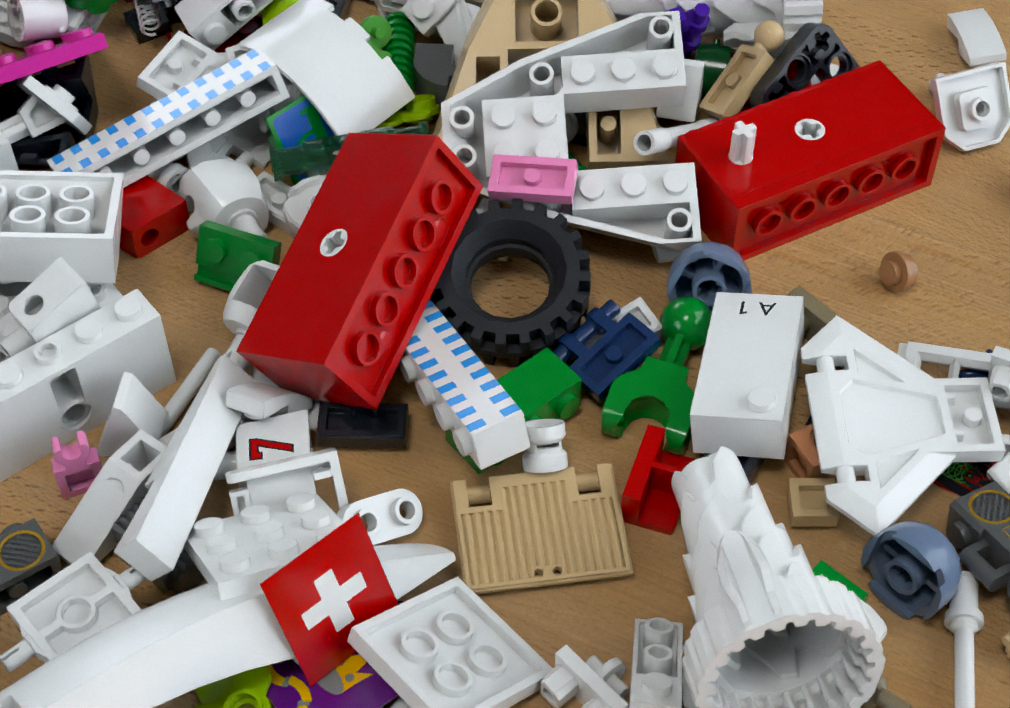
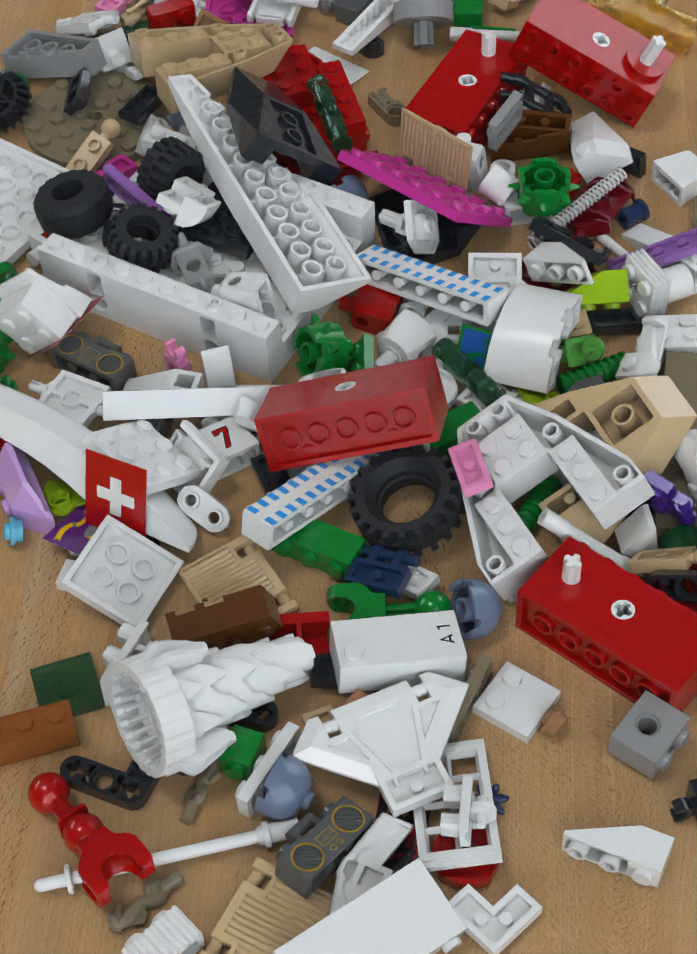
camera: 70 degrees right, 0 degrees up
white wheel [522,419,568,473] -> none
none -> reddish brown wedge [165,585,283,650]
none -> white plate [235,721,300,818]
none -> green brick [293,313,353,376]
none -> white plate [473,661,561,744]
none -> light grey brick [608,690,691,779]

